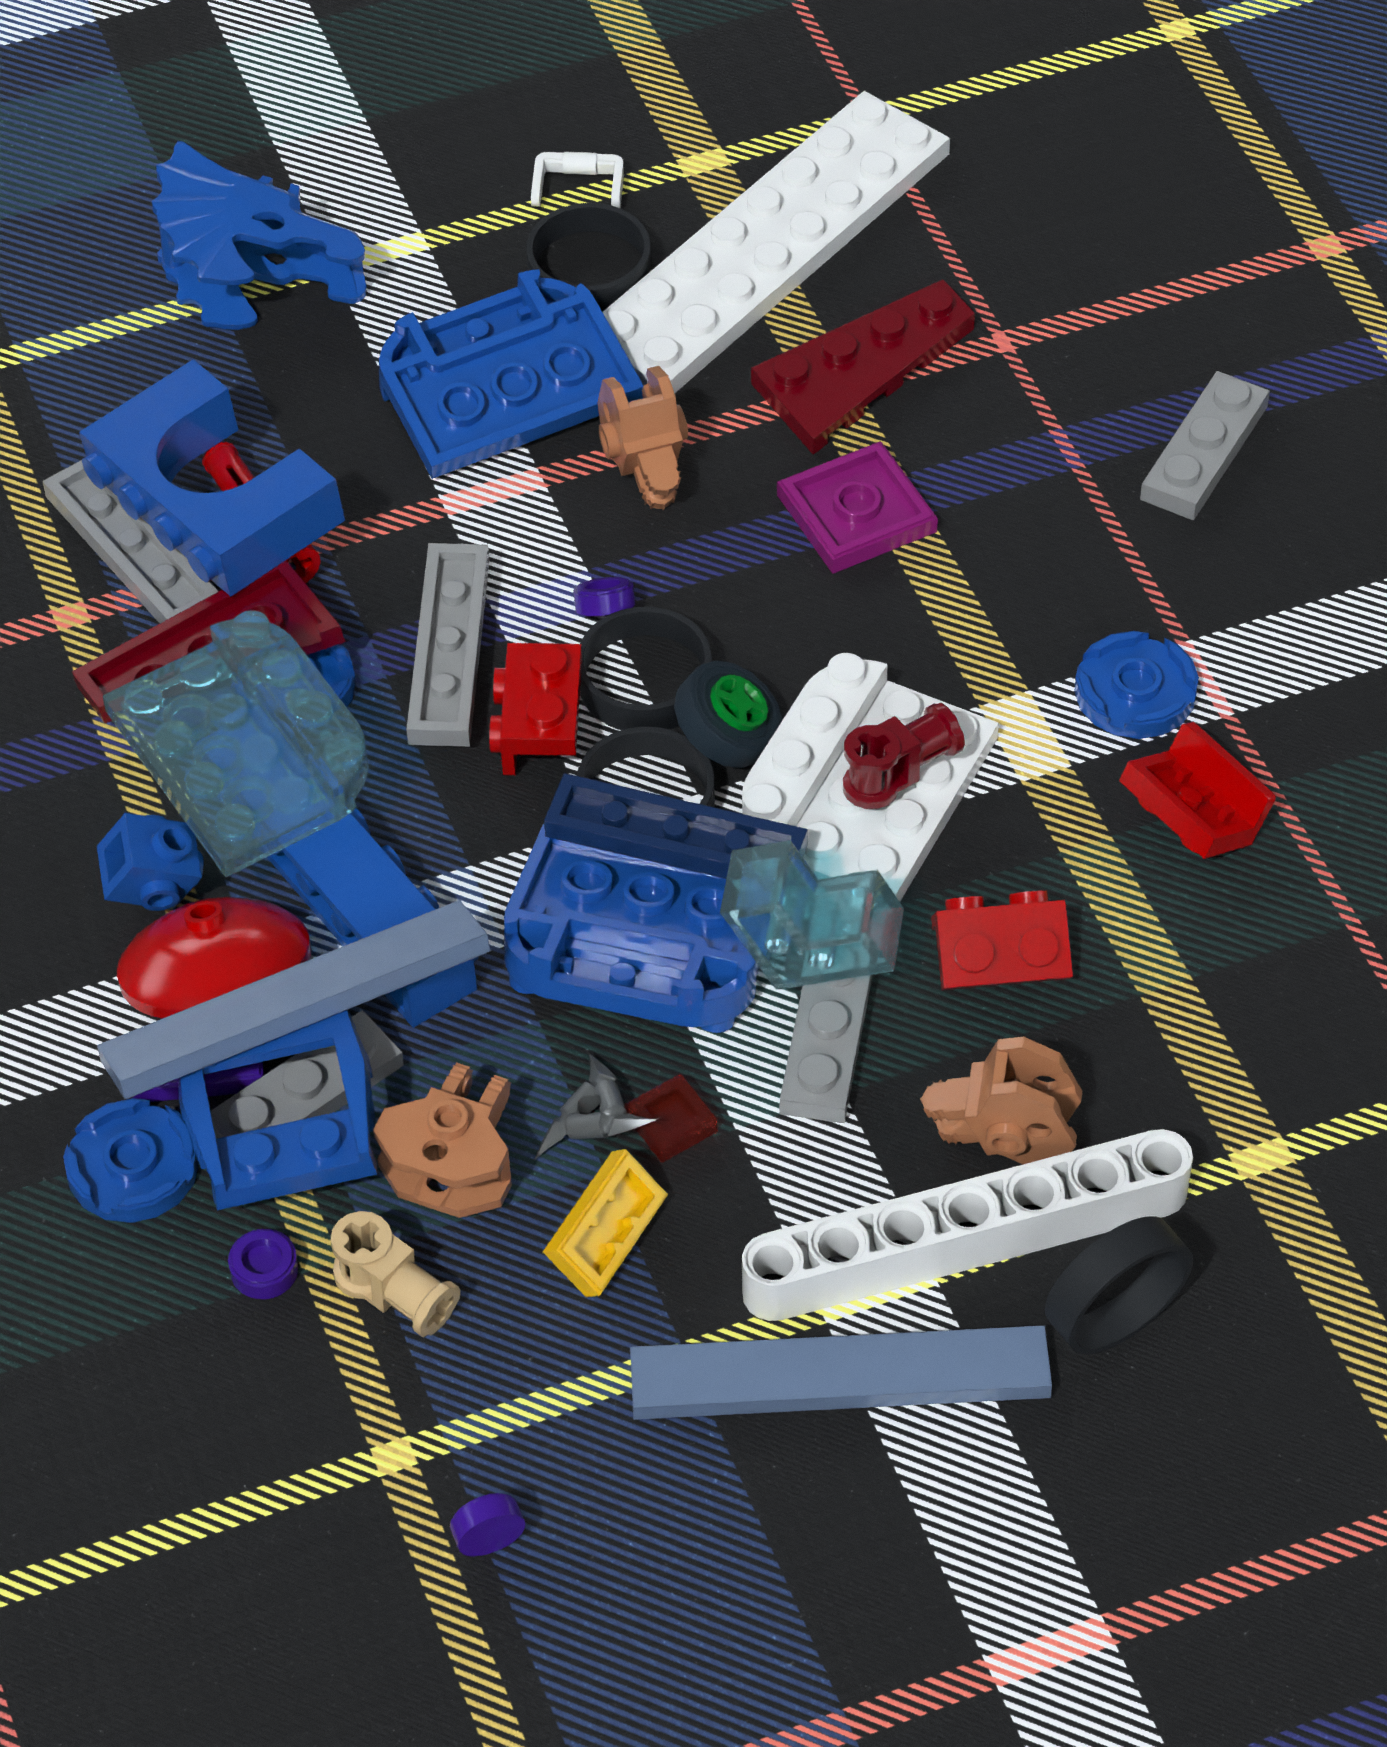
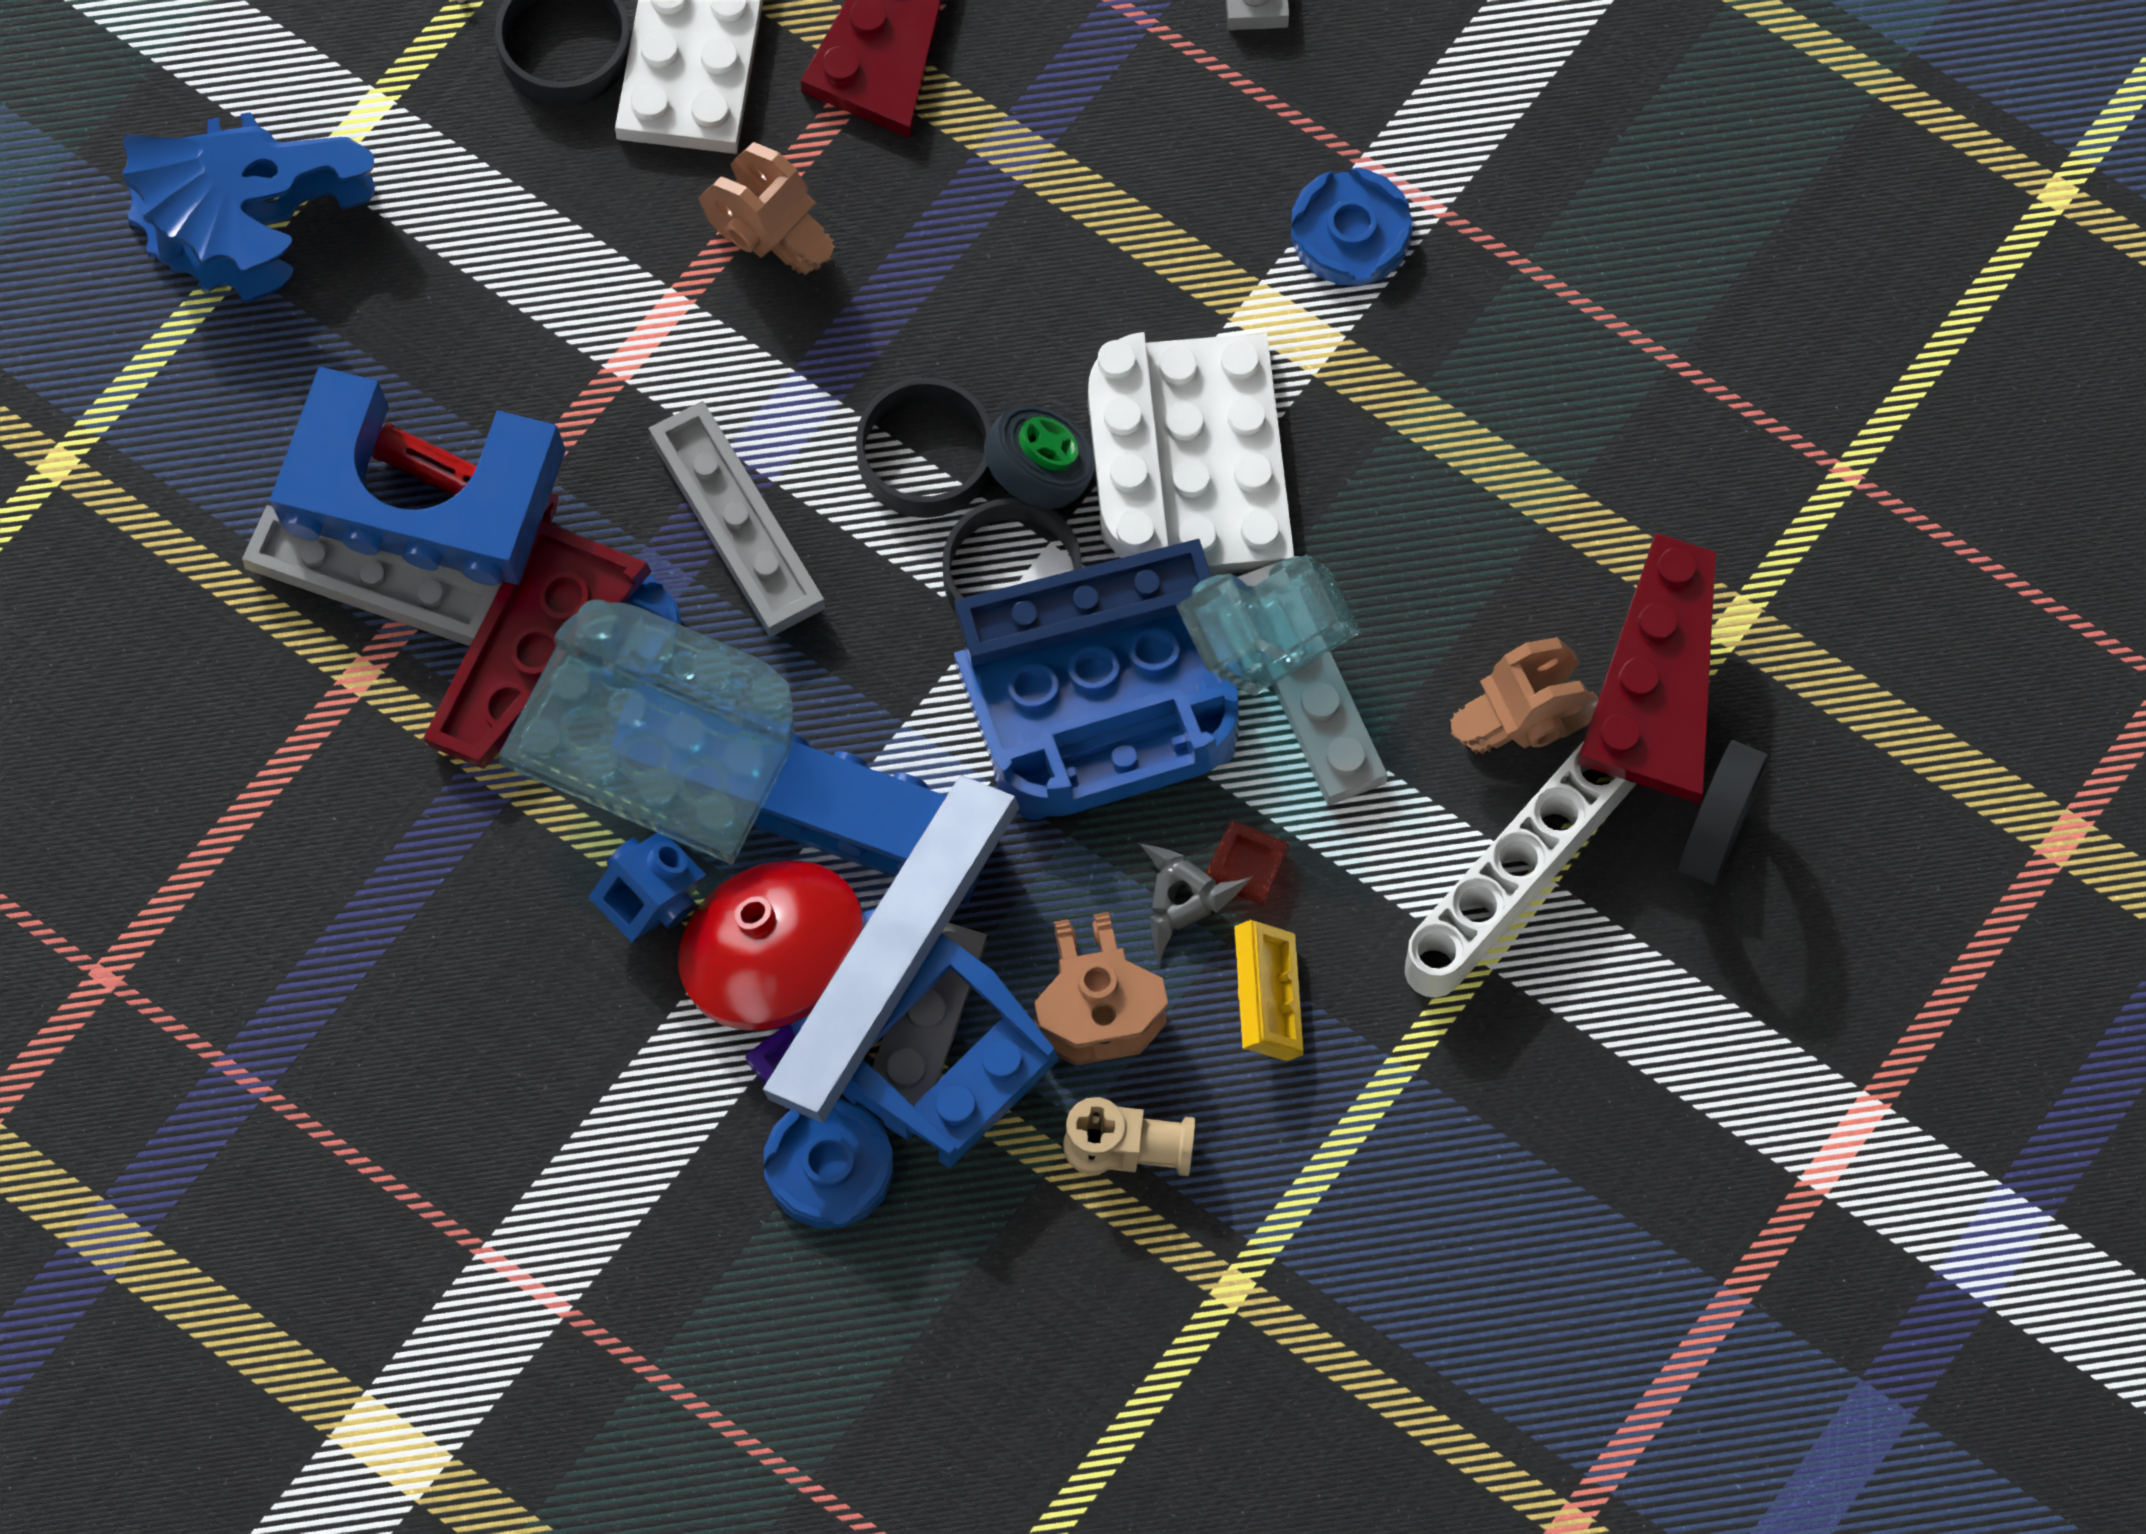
camera: 35 degrees left, 15 degrees up
dark purple tile [228,1229,298,1299] -> none
blue plate [379,269,644,479] -> none
dark purple tile [450,1493,525,1556] -> none
red bracket [489,643,582,775] -> none
dark purple tile [573,577,636,616] -> none
sand blue tile [630,1325,1052,1420] -> none
magenta tile [777,441,938,574] -> none
dark red connector [843,703,965,809] -> none
red bracket [931,890,1073,990] -> none
red bracket [1119,722,1276,859] -> none
none -> dark red wing [1577,533,1716,804]

